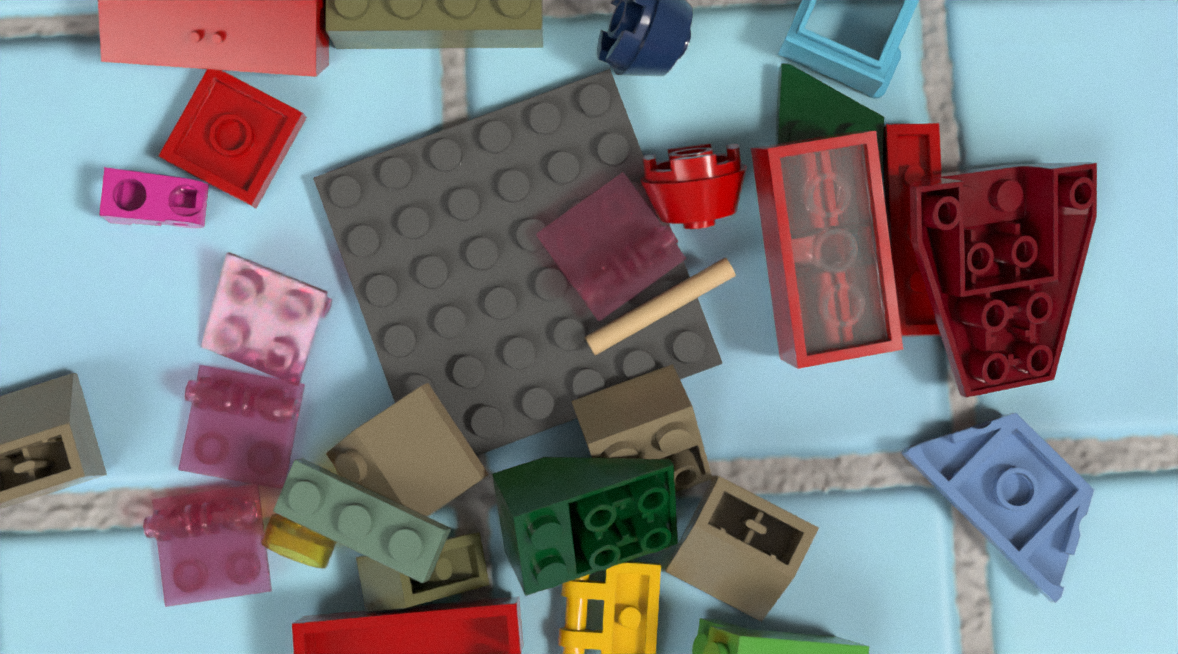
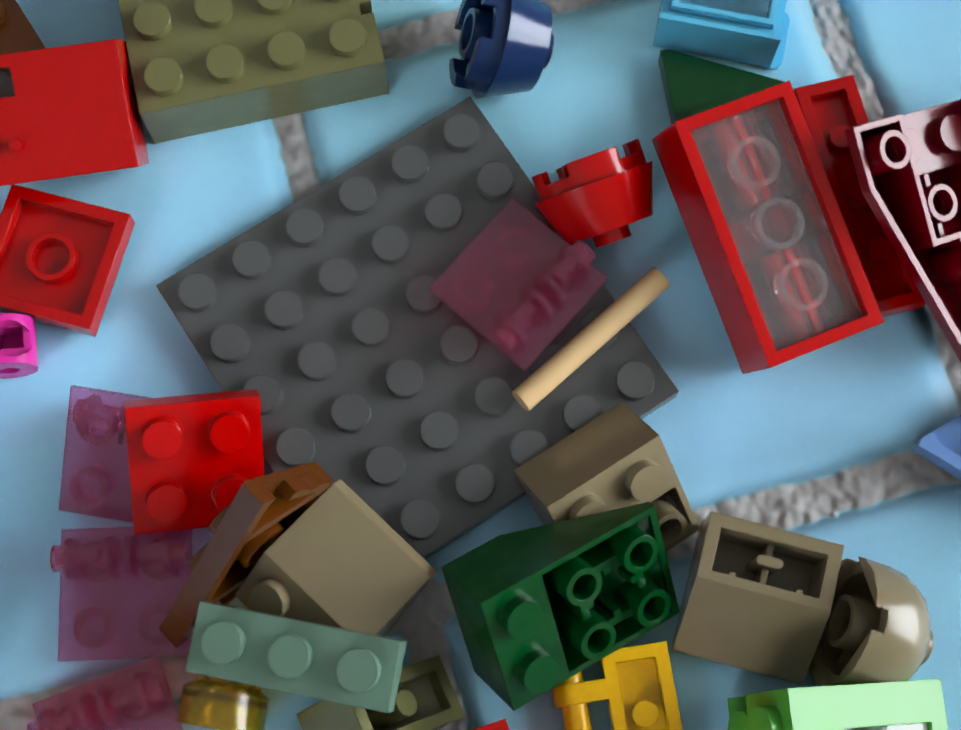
camera: 10 degrees left, 10 degrees down
none -> red plate [123,389,264,535]
none -> reddish brown wing [159,461,334,648]
none -> dark tan cylinder [808,557,933,686]

